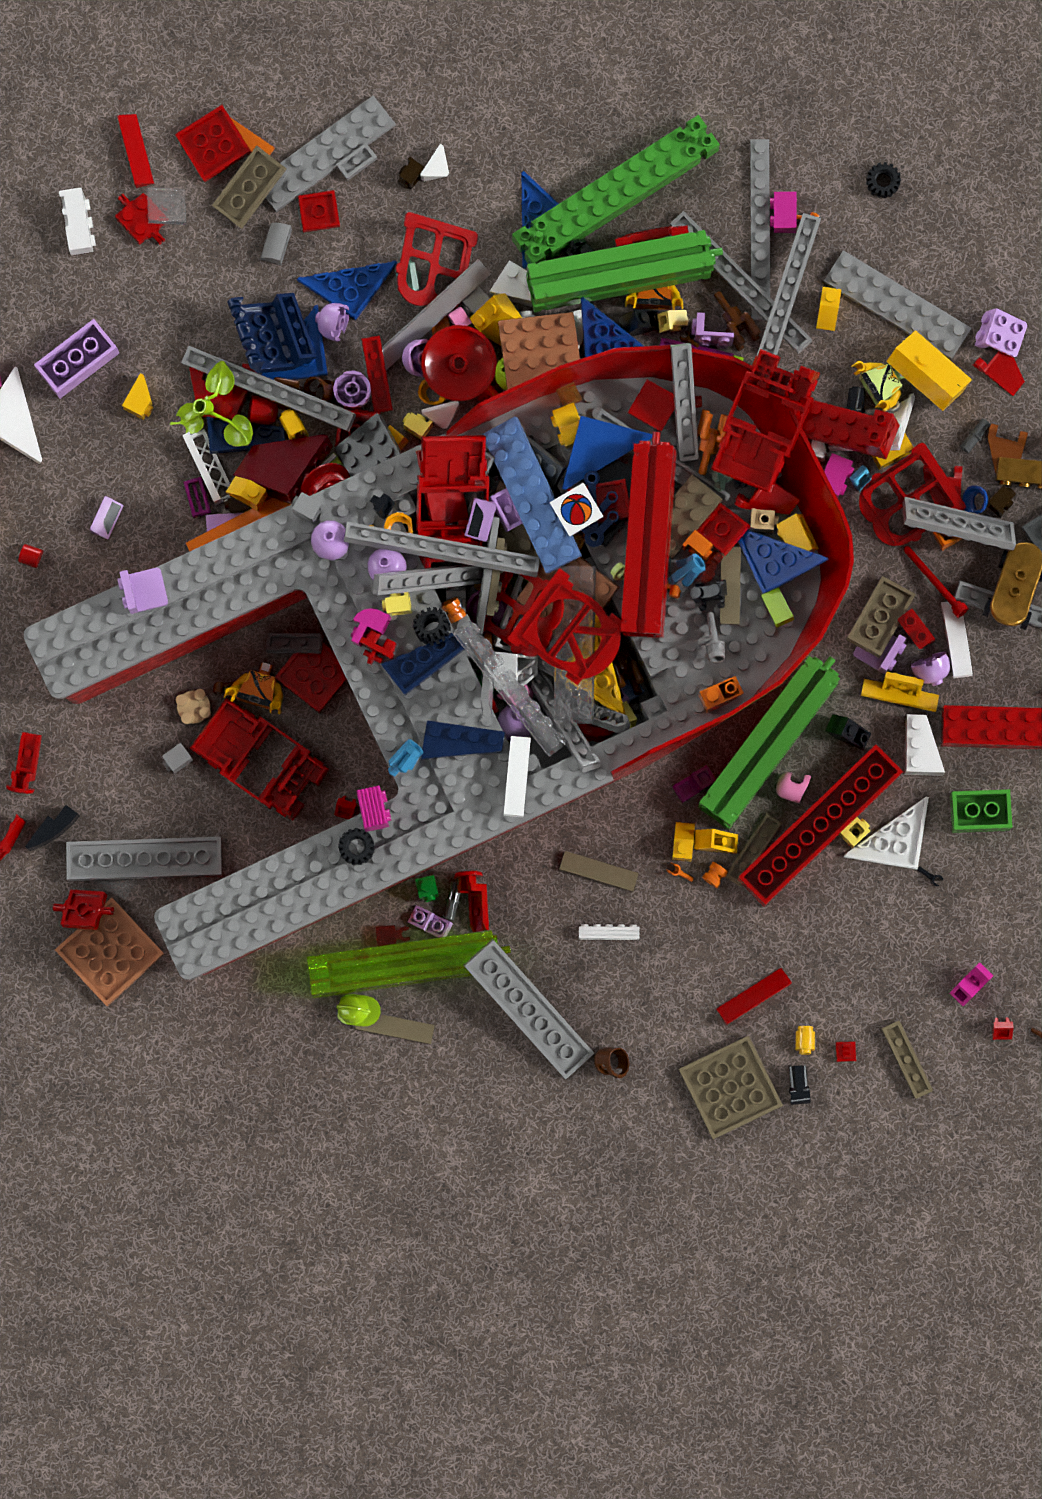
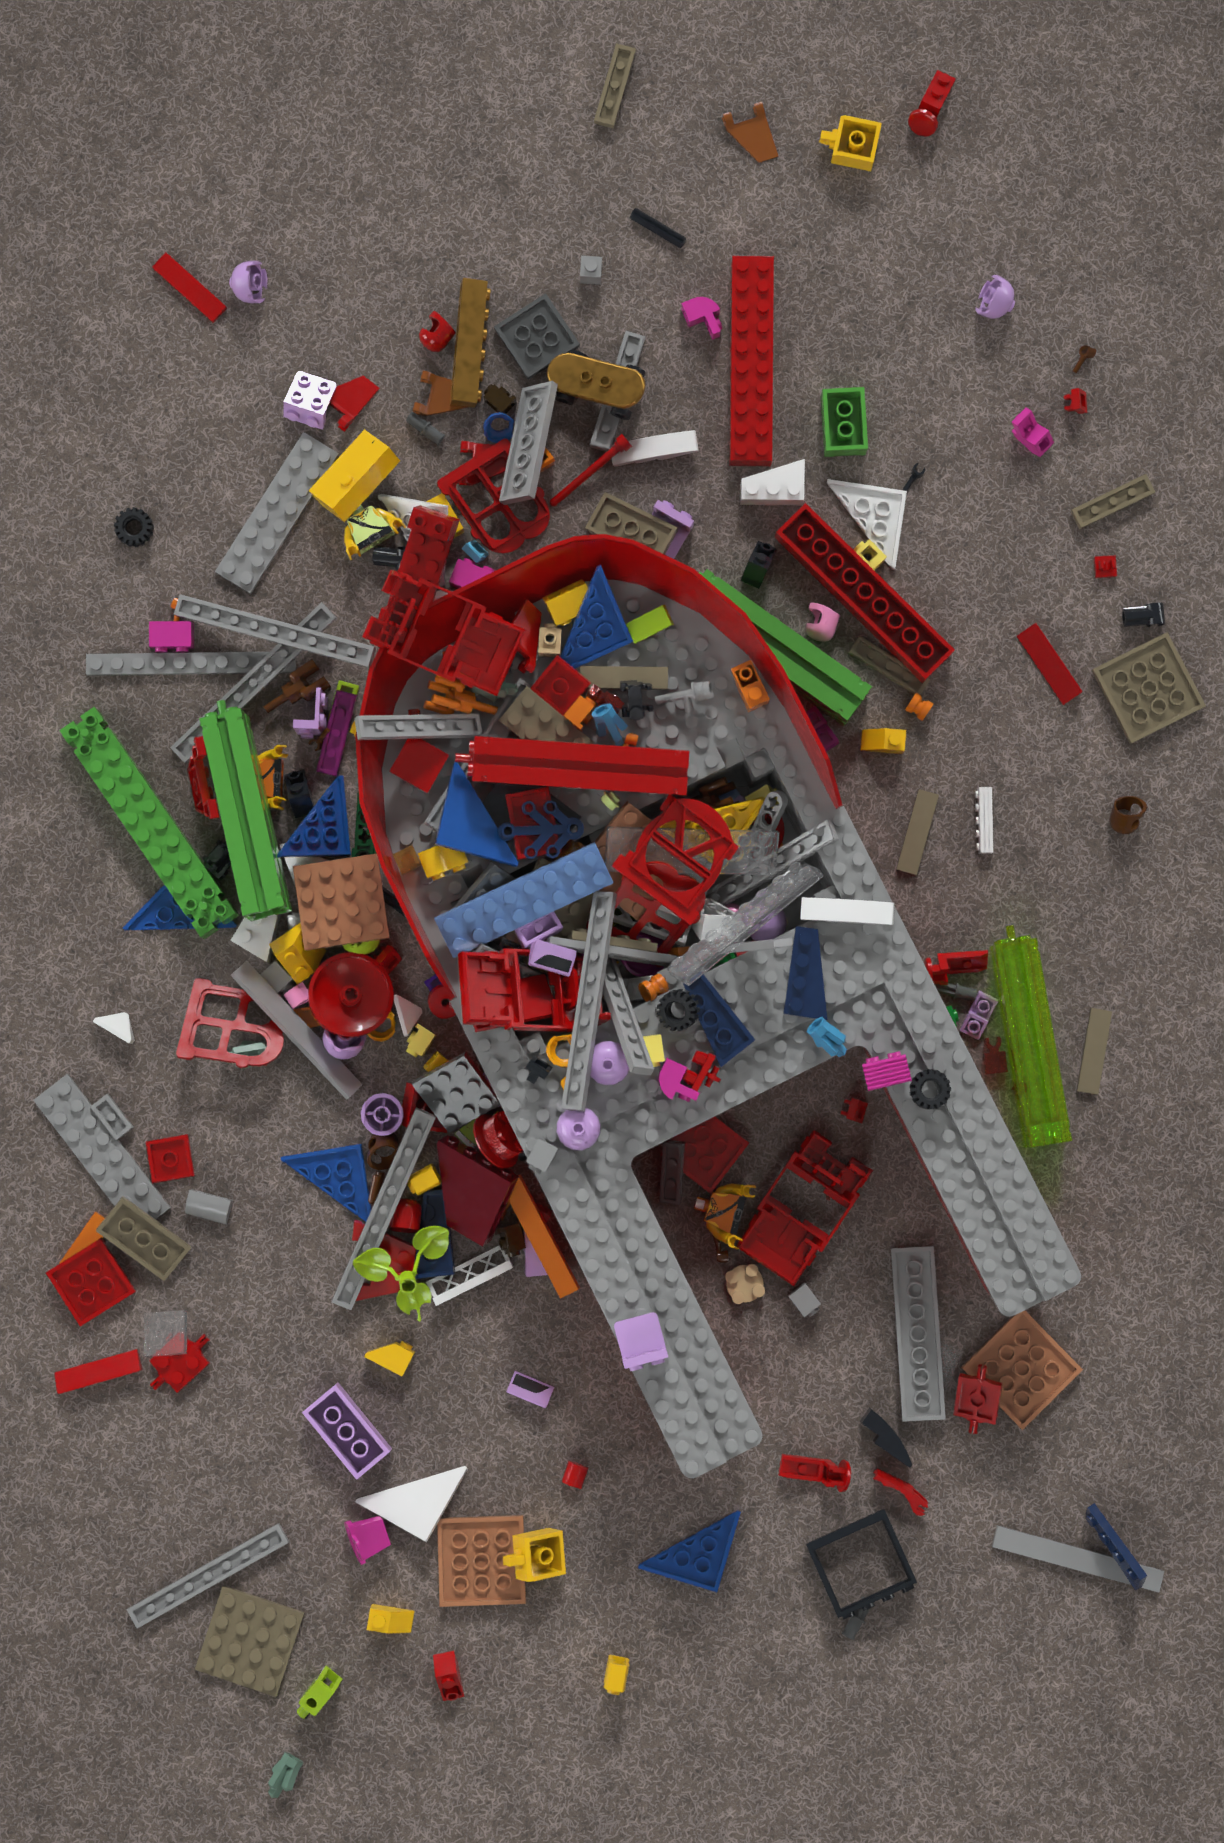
camera: 95 degrees left, 5 degrees up
white wedge [59,188,96,255] -> none
magenta tile [183,477,211,518] -> none
yellow slope [226,476,268,511] -> none
dark blue slope [227,293,316,373] -> none
blue tile [297,260,397,320] -> none
lavender cylinder [315,303,349,342] -> none
lime piece [336,994,381,1027] -> none
red tile [361,335,393,413] -> none
dark brown brick [397,157,425,190] -> none
light grey plate [464,939,594,1079] -> none
tile [550,483,603,536] -> none
light yellow brick [657,310,688,333] -> none
orange hand [666,862,694,882] -> none
yellow slope [694,829,738,854] -> none
yellow brick [795,1026,815,1055] -> none
yellow slope [816,287,841,331] -> none
yellow bracket [861,672,939,712] -> none
red bracket [897,608,935,649] -> none
lavender cylinder [911,652,950,686] -> none

